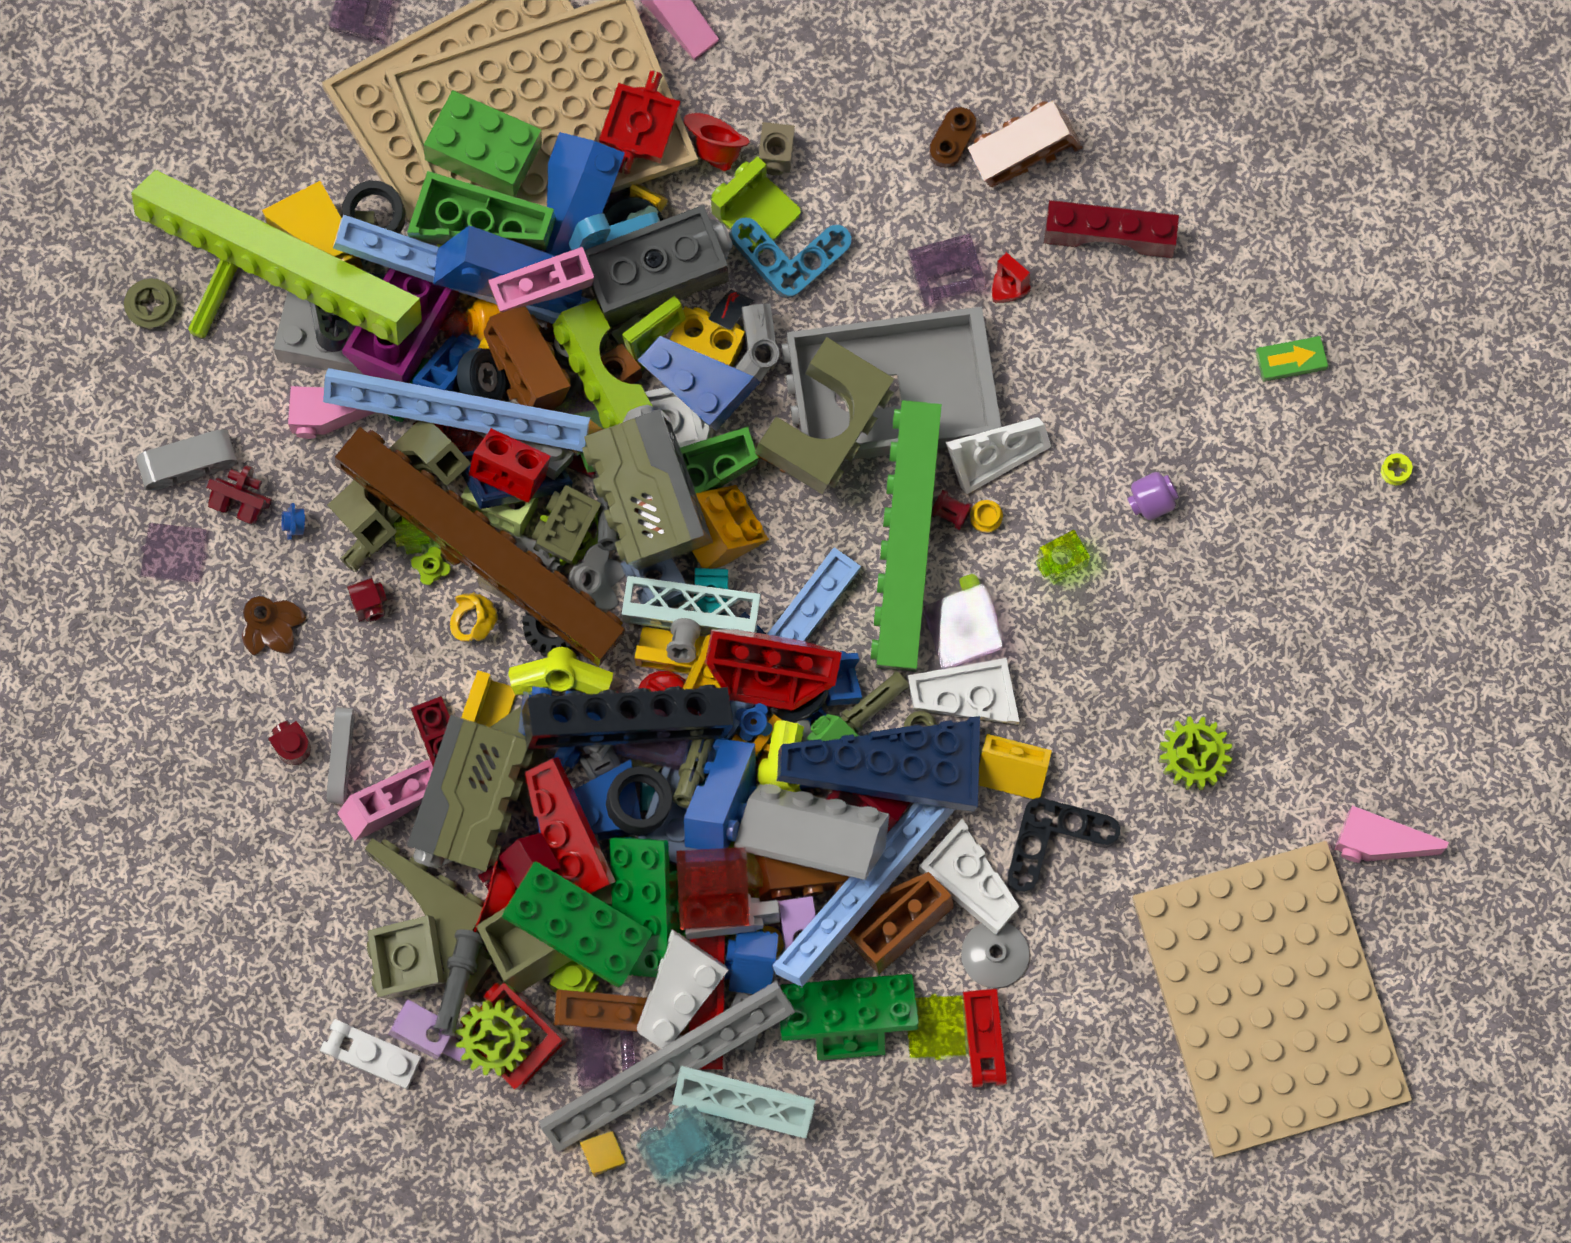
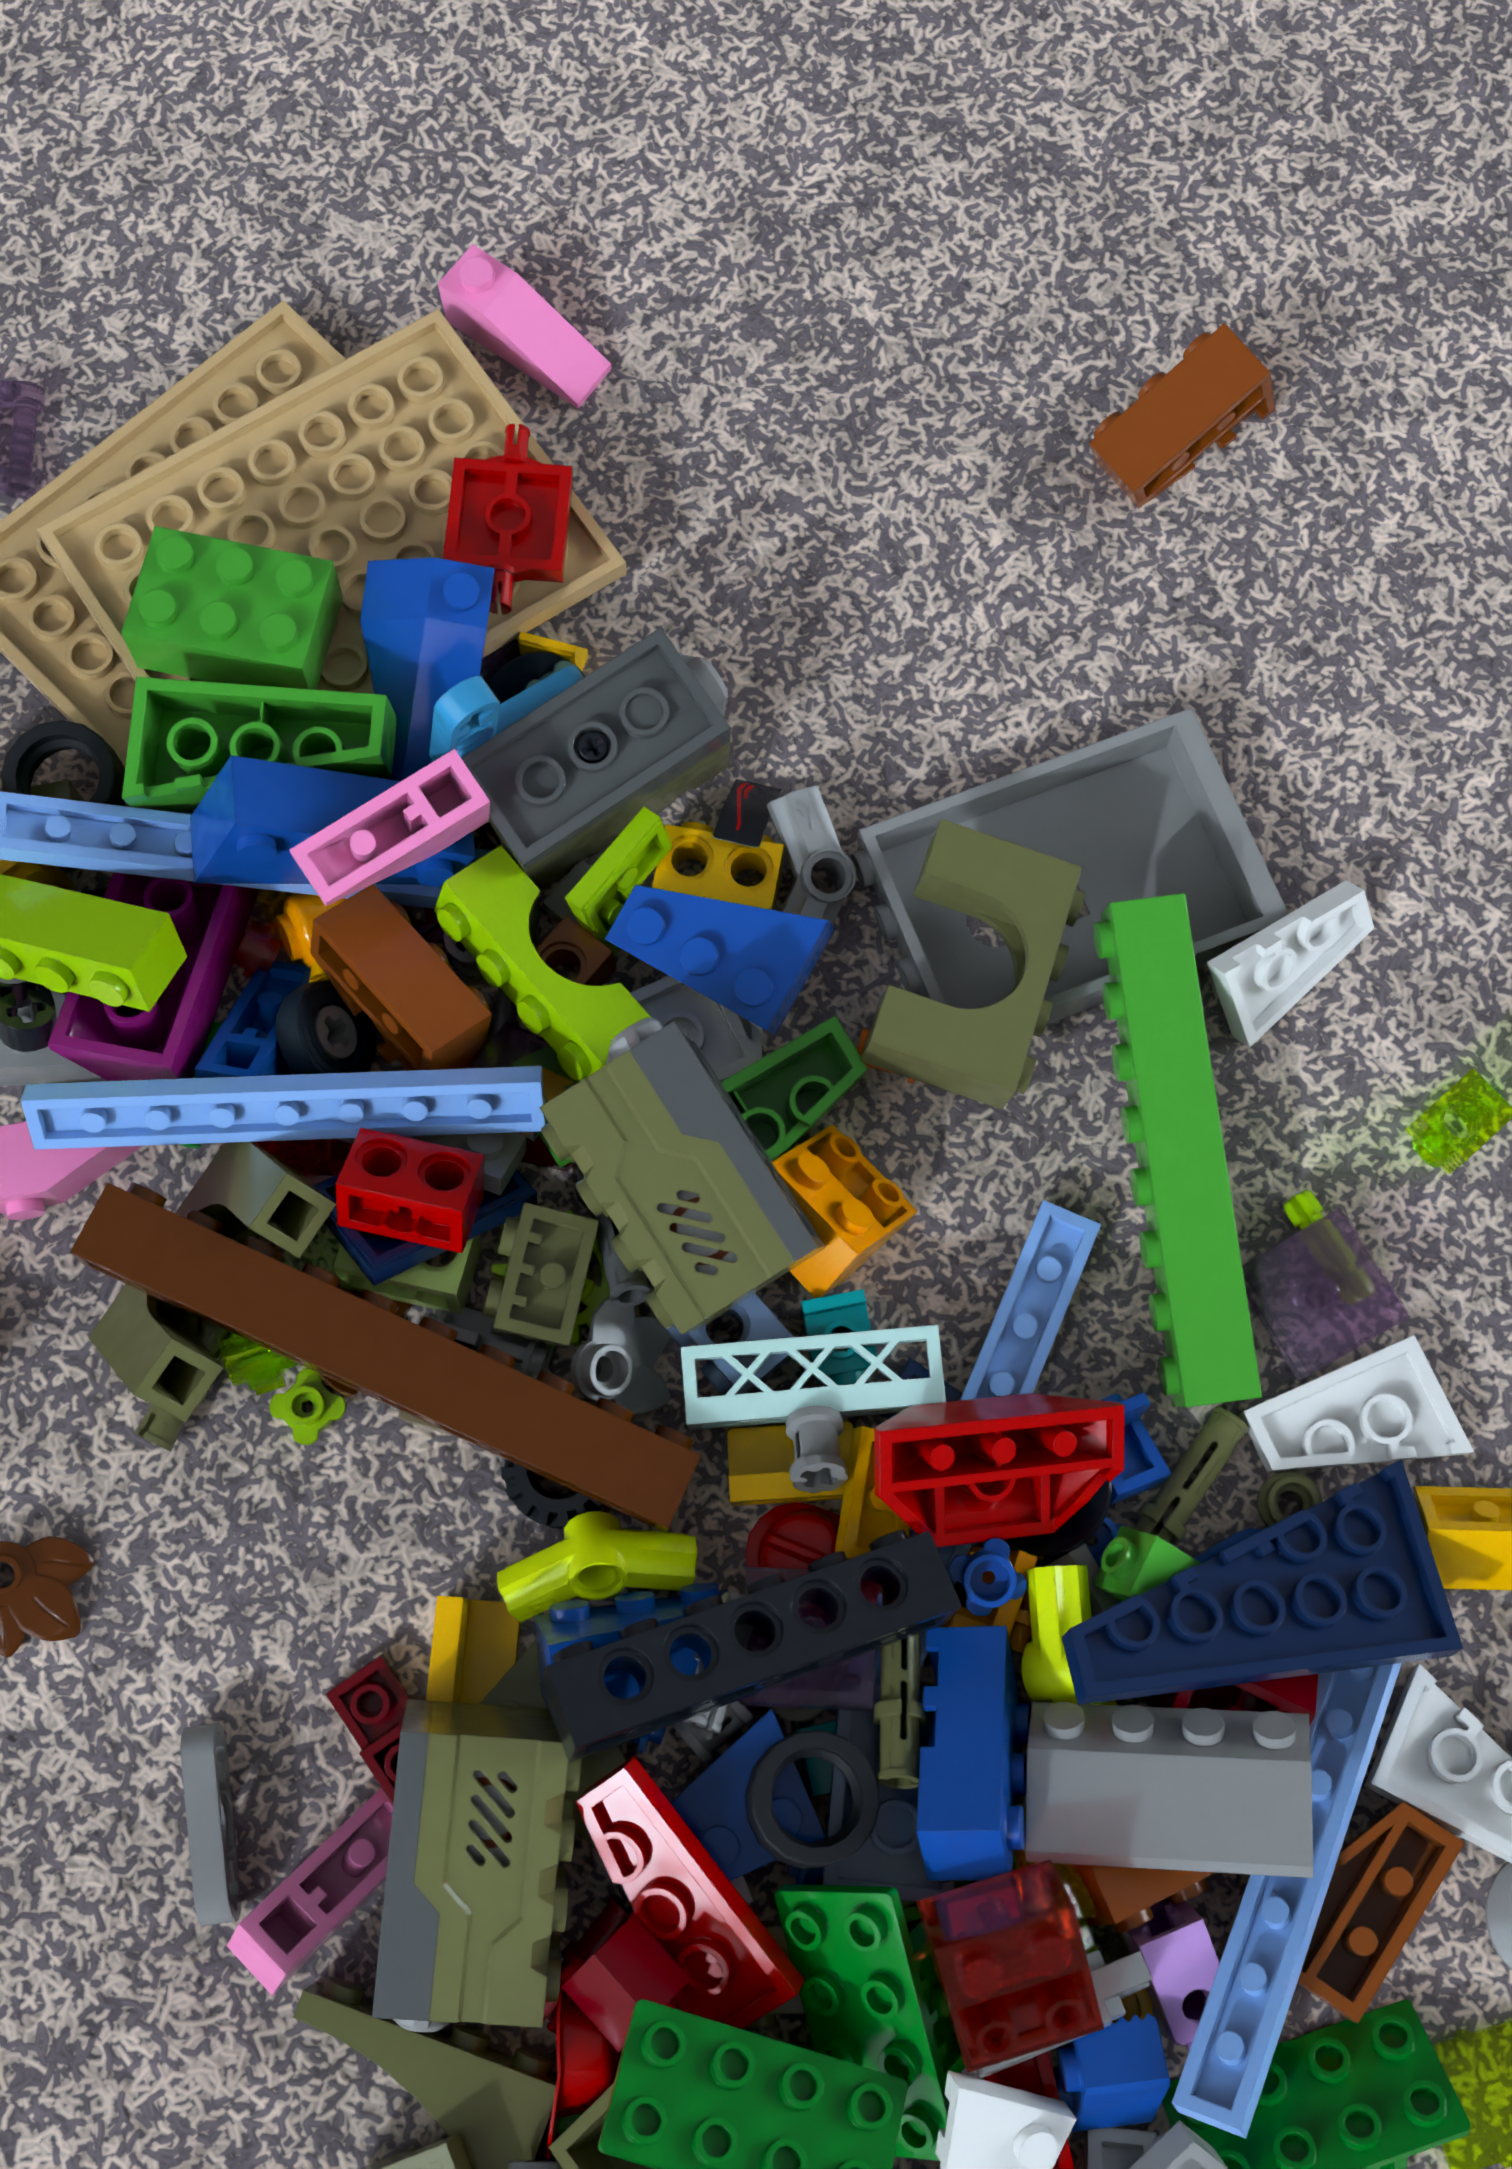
camera: 10 degrees left, 0 degrees up
dark red plate [268,720,311,765] -> none
blue plate [281,503,305,540] -> none
dark red plate [347,578,387,622] -> none
yellow piece [450,592,498,642] -> none
red piece [683,113,750,171] -> none
lime bracket [711,156,801,254] -> none
dark azure beam [729,218,851,298] -> none
dark tan brick [758,122,795,176] -> none
clear purple plate [907,233,987,307] -> none
reddish brown plate [929,107,976,168] -> none
dark red bush [931,490,973,531] -> none
yellow plate [970,500,1003,533] -> none
red tile [992,252,1031,303] -> none
dark red arch [1043,200,1179,258] -> none

